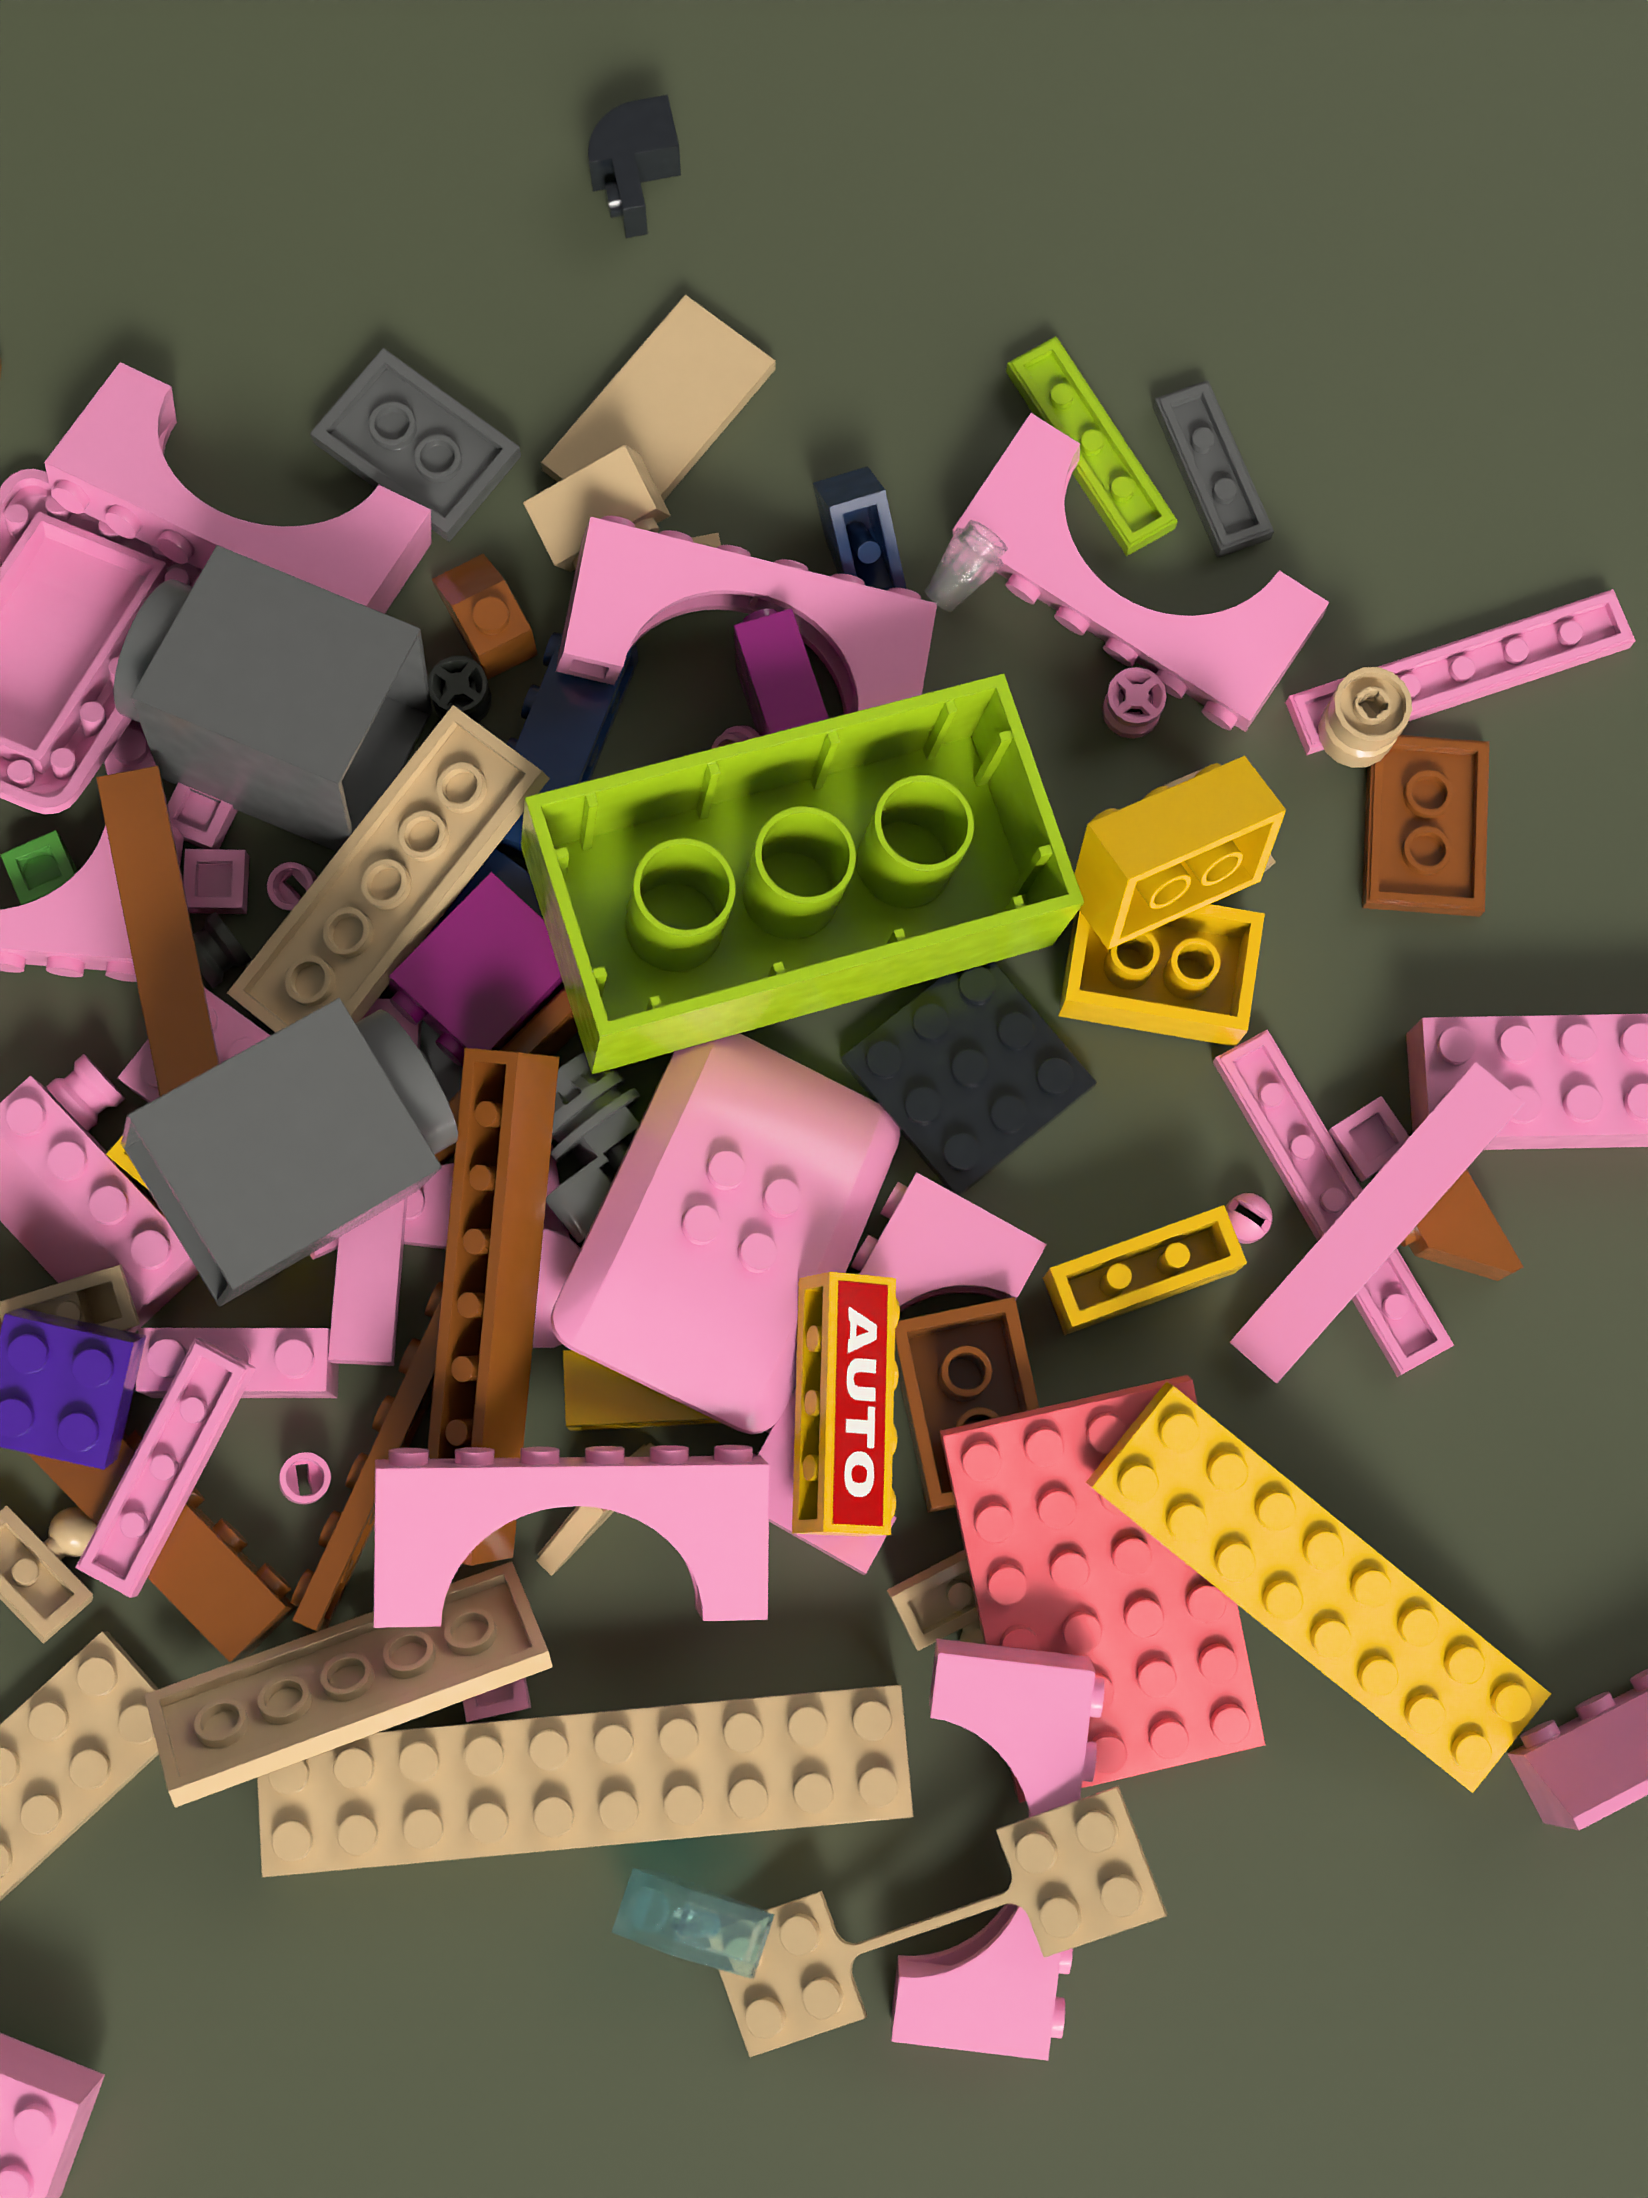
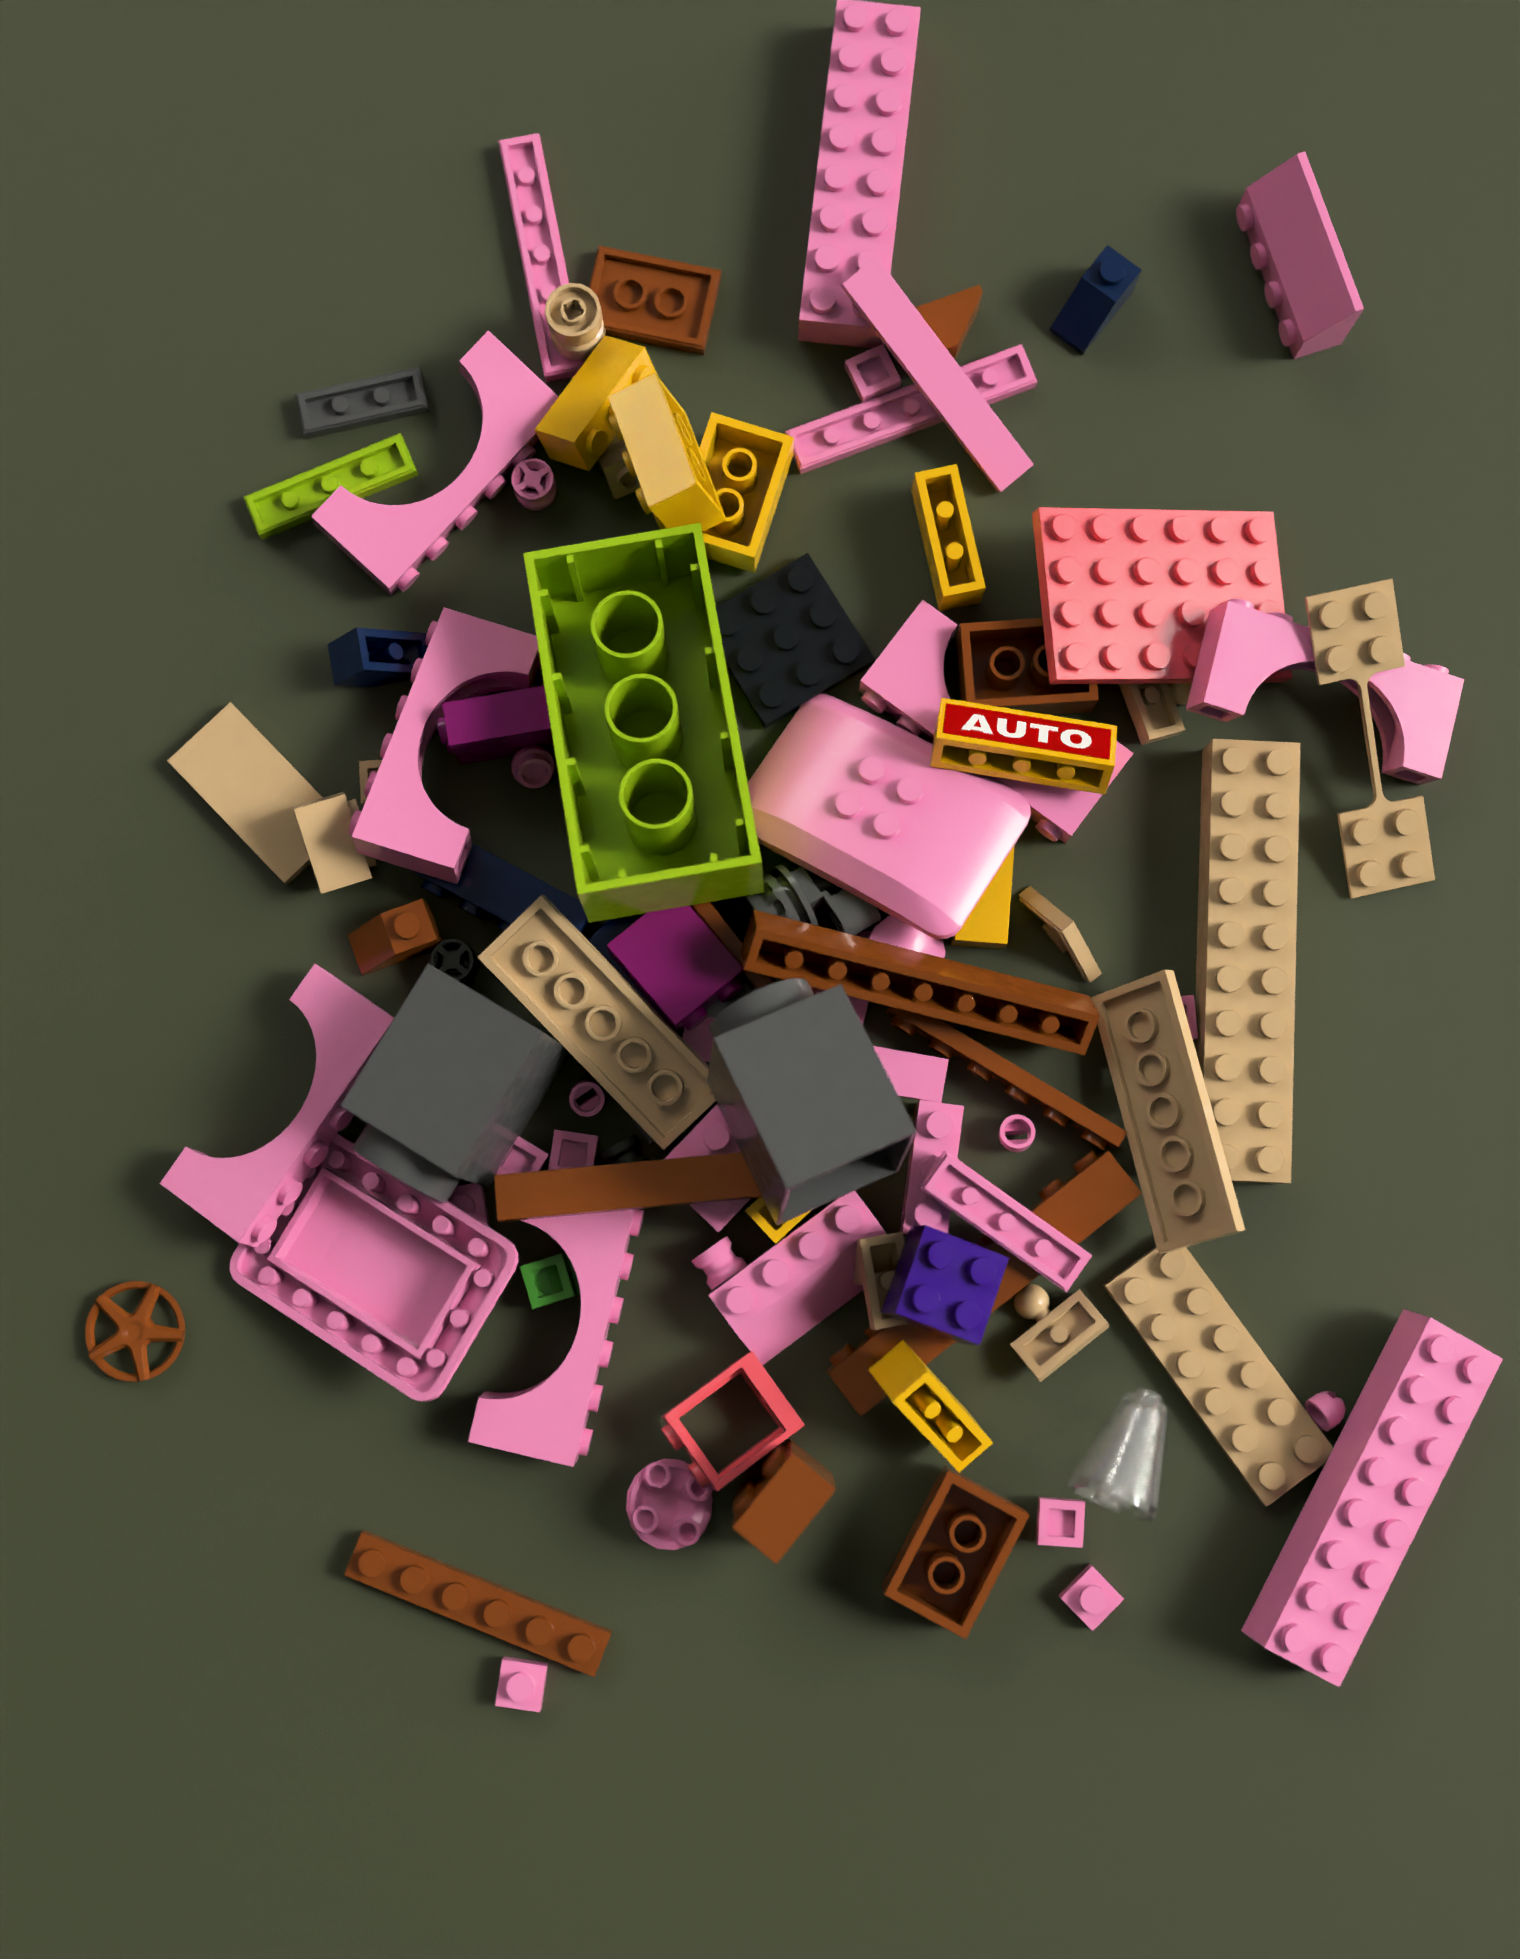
camera: 75 degrees left, 5 degrees up
dark grey plate [310,348,521,542] -> none
bright pink arch [374,1445,769,1628] -> none
black brick [588,95,681,238] -> none
clear light blue slope [612,1868,775,1978] -> none
clear cone [925,520,1008,612] -> none
yellow plate [1086,1381,1551,1793] -> none
bright pink hinge [1225,1193,1273,1244] -> none
none -> yellow brick [534,335,658,471]
none -> dark blue slope [1049,245,1141,355]

